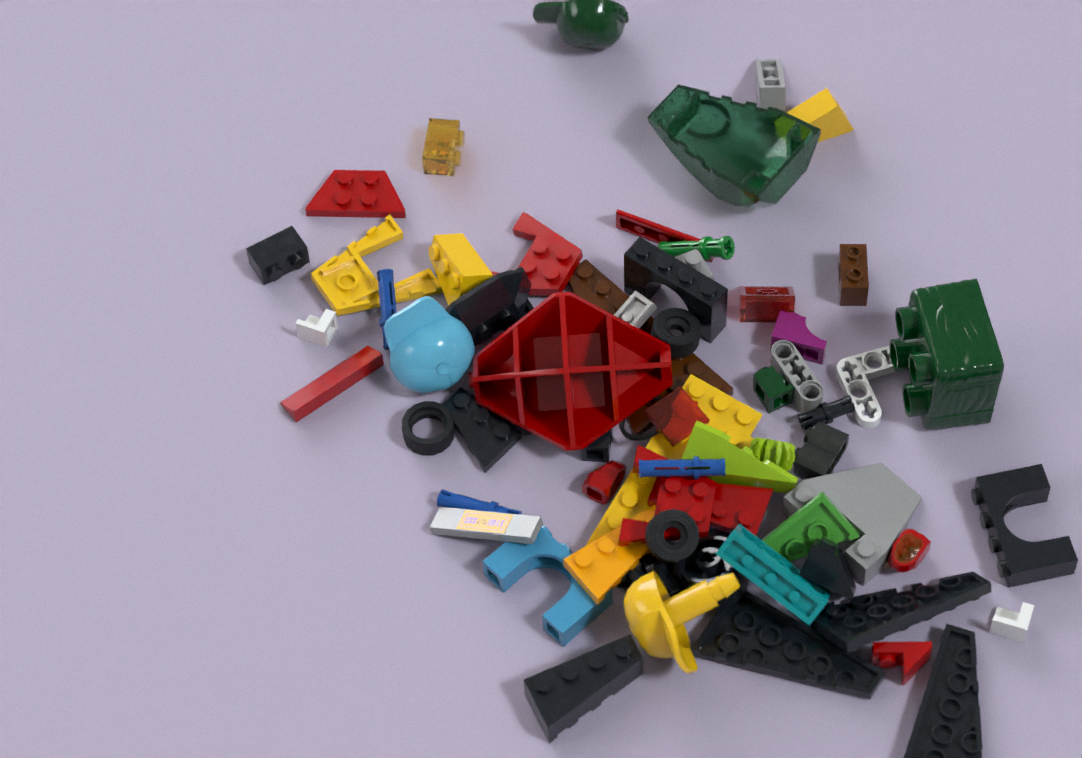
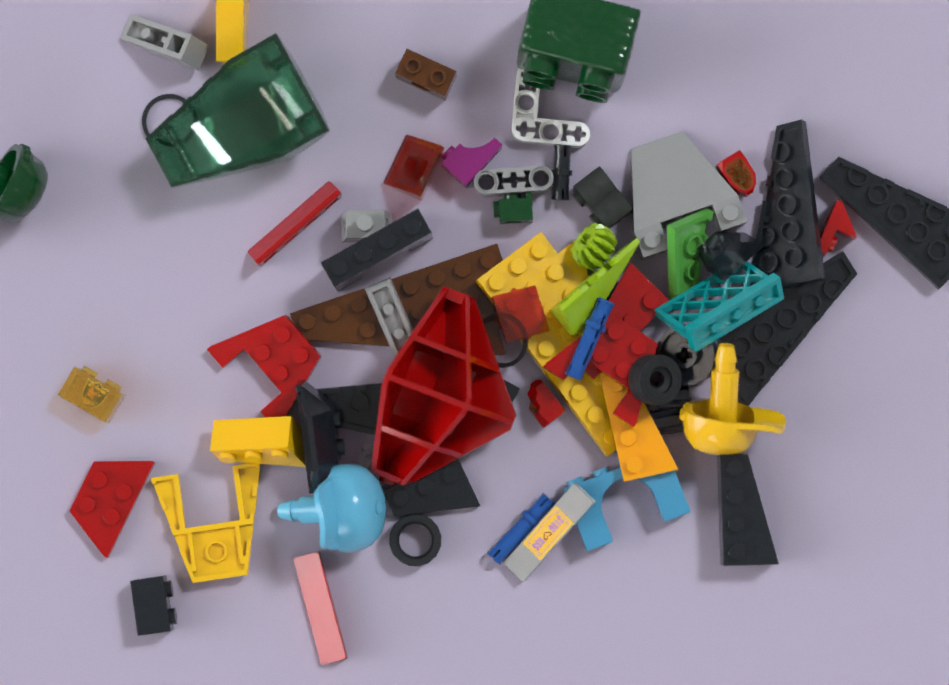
camera: 70 degrees left, 30 degrees up
white panel [295,309,338,348] -> none
blue pin [376,269,397,350] -> none
black tyre [651,308,701,358] -> none
green pin [658,236,735,260] -> none
black arch [971,464,1078,588] -> none
white panel [990,602,1034,643] -> none

